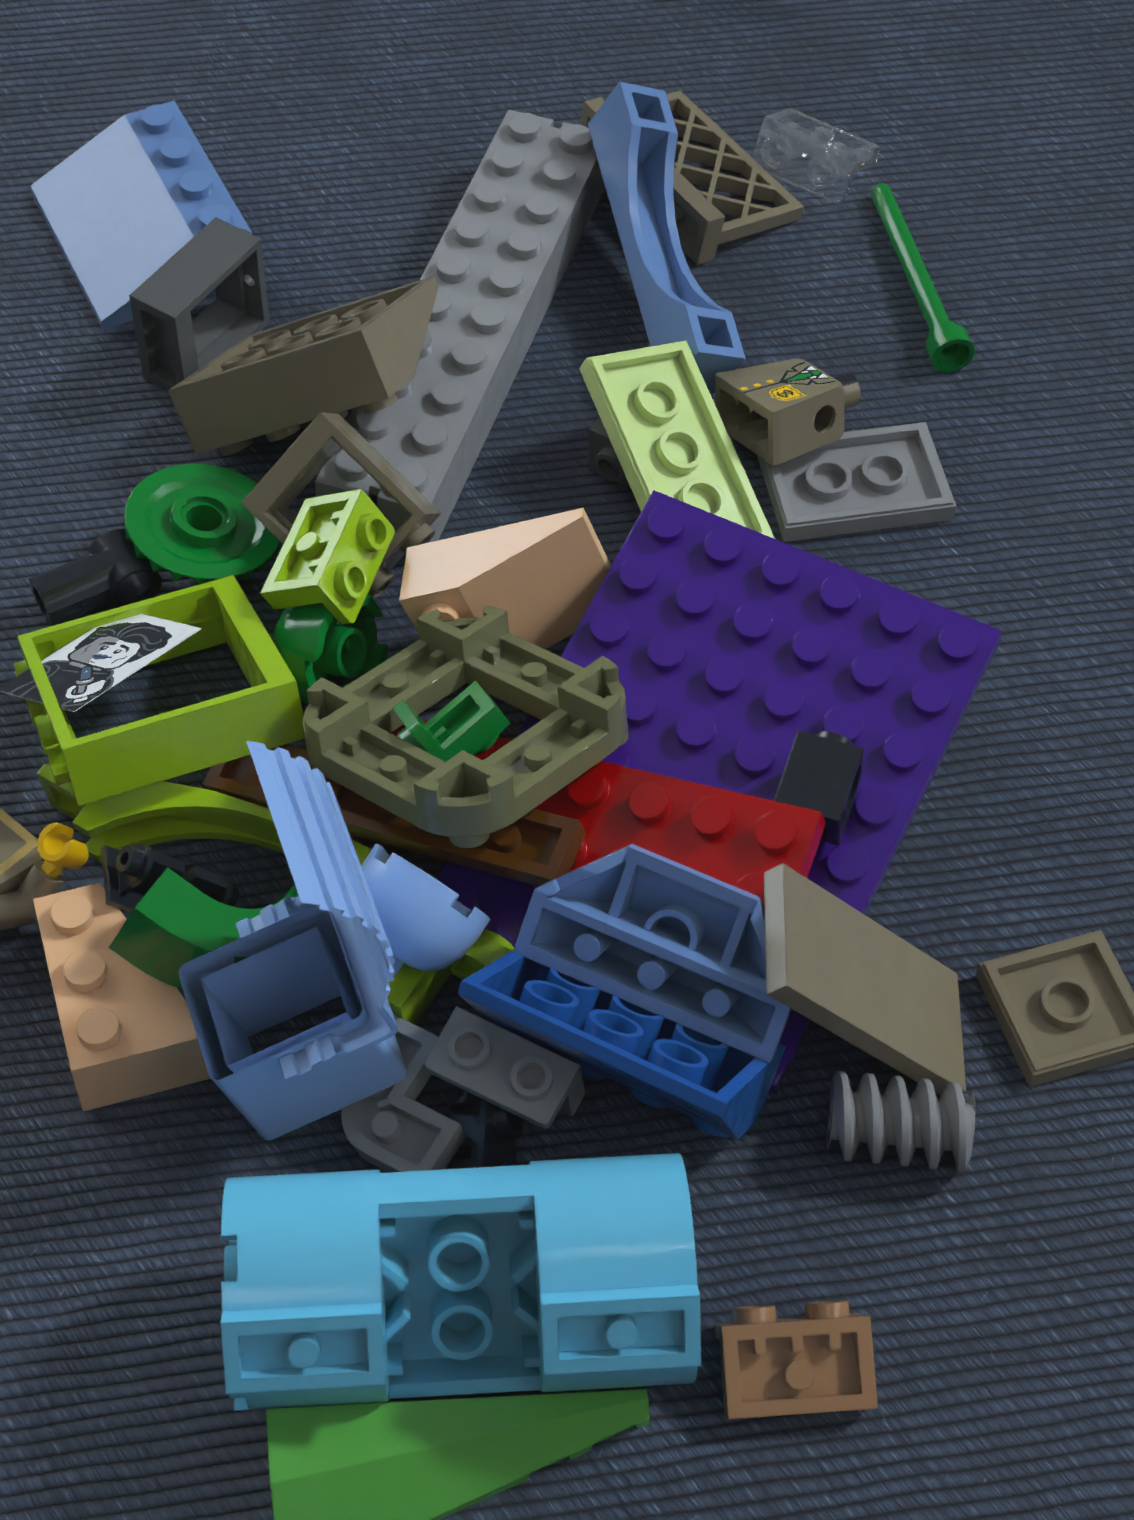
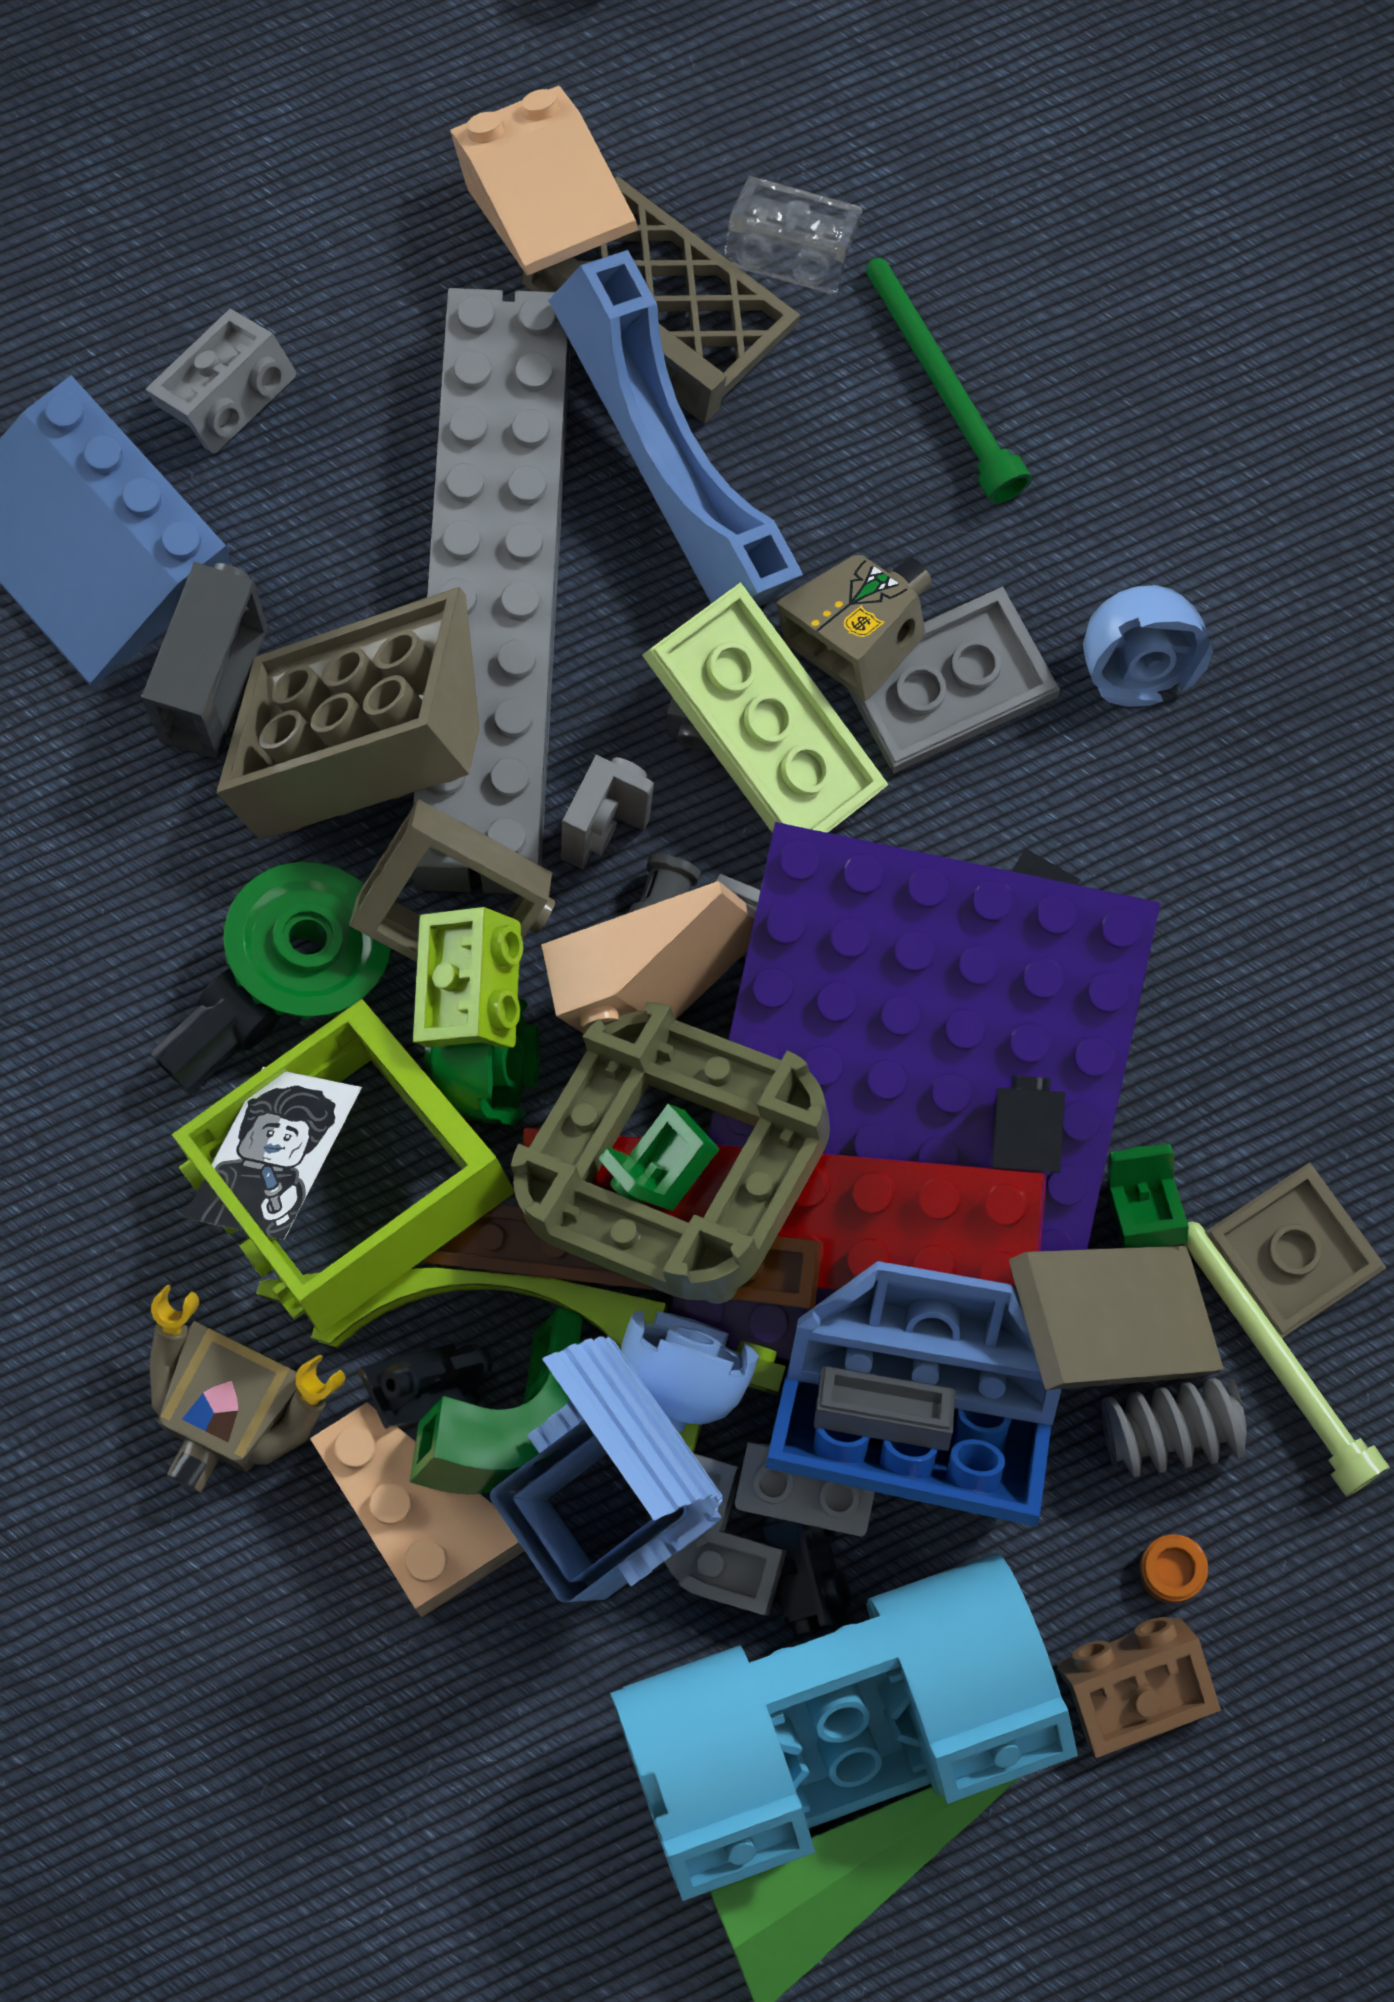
camera: 15 degrees left, 20 degrees up
none -> light grey bracket [145,309,296,453]
none -> light nougat slope [450,86,638,276]
none -> light grey bracket [561,755,654,869]
none -> dark grey tile [813,1366,955,1451]
none -> light blue cylinder [1083,585,1213,707]
none -> green bracket [1107,1144,1189,1248]
none -> orange tile [1139,1534,1208,1604]
none -> yellowish green piece [1183,1222,1390,1497]

